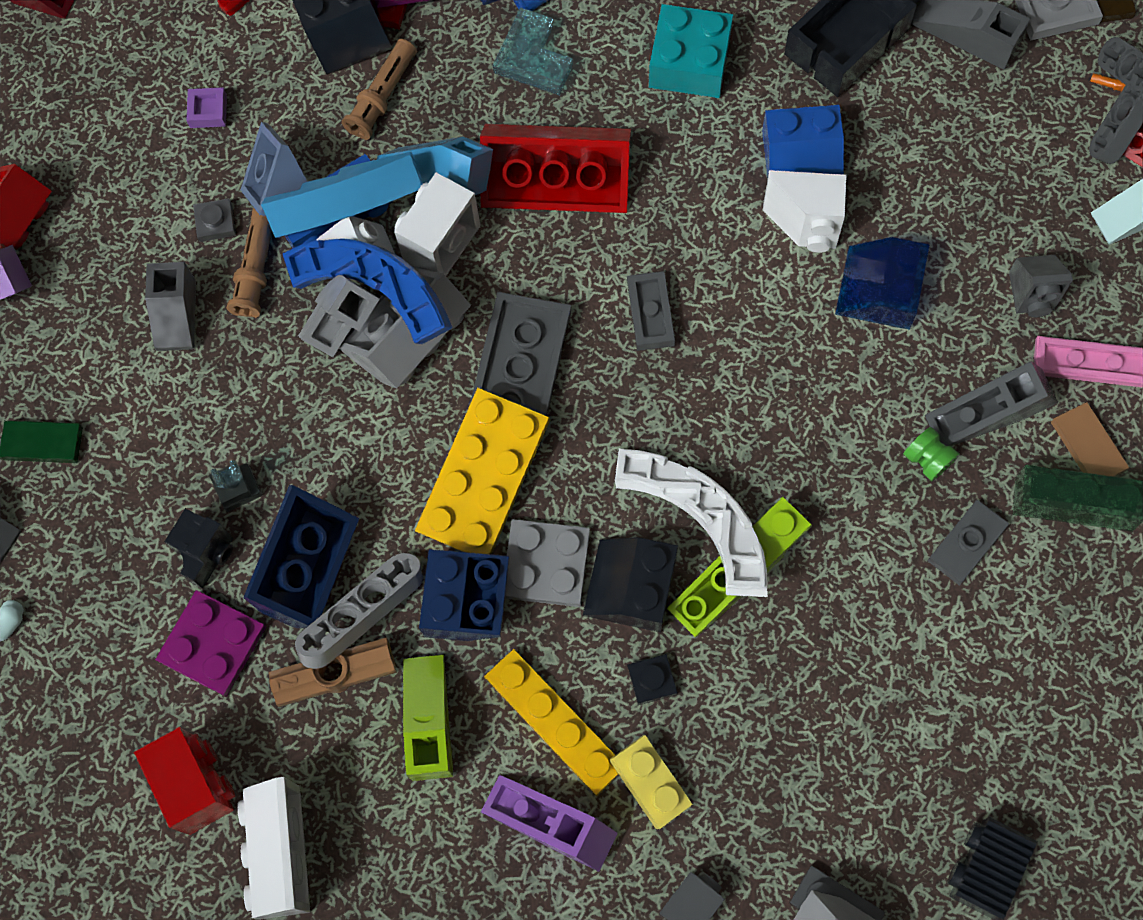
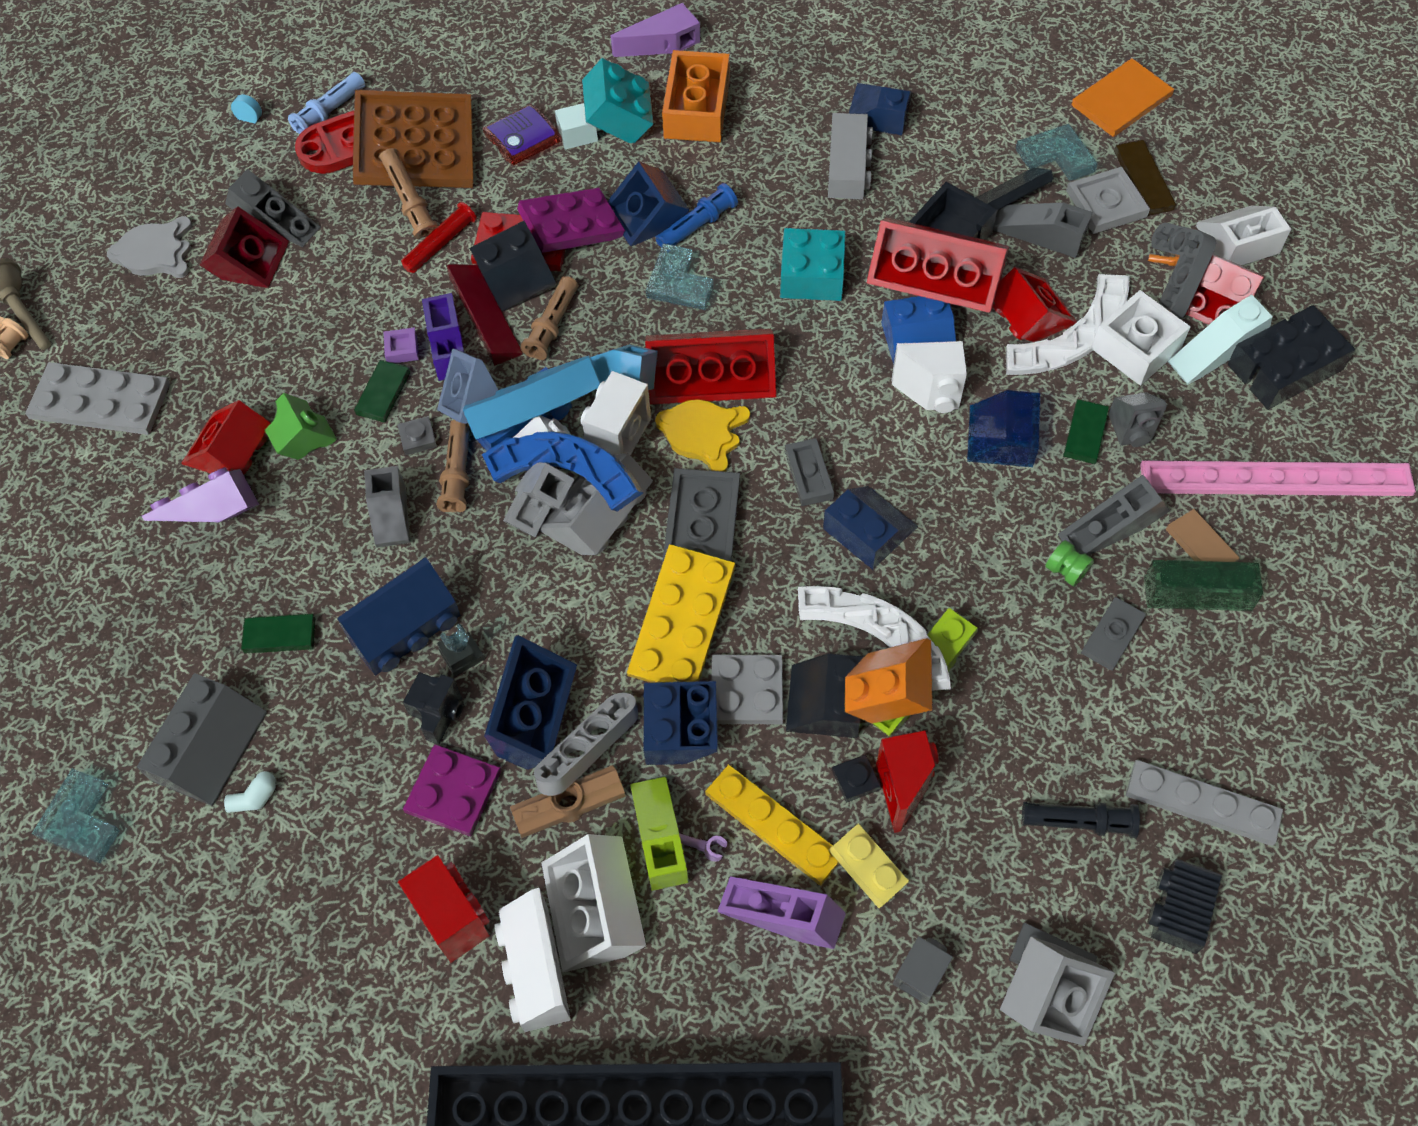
camera: 10 degrees left, 10 degrees down
none -> bright green brick [265,393,337,460]
none -> dark blue slope [337,557,461,676]
none -> dark green tile [354,360,410,423]
none -> dark purple slope [422,293,465,381]
none -> dark red slope [446,264,523,366]
none -> white slope [542,834,646,972]
none -> yellow tile [655,400,750,472]
none -> lavender hand [679,833,727,862]
none -> dark blue slope [823,486,918,570]
none -> orange slope [845,638,932,723]
none -> red slope [866,217,1009,313]
none -> red slope [876,730,939,833]
none -> red slope [993,267,1077,342]
none -> white tile [1006,274,1129,375]
none -> black pin [1022,801,1140,839]
none -> dark green tile [1063,399,1109,464]
none -> white brick [1092,290,1190,386]
none -> light grey plate [1125,760,1283,846]

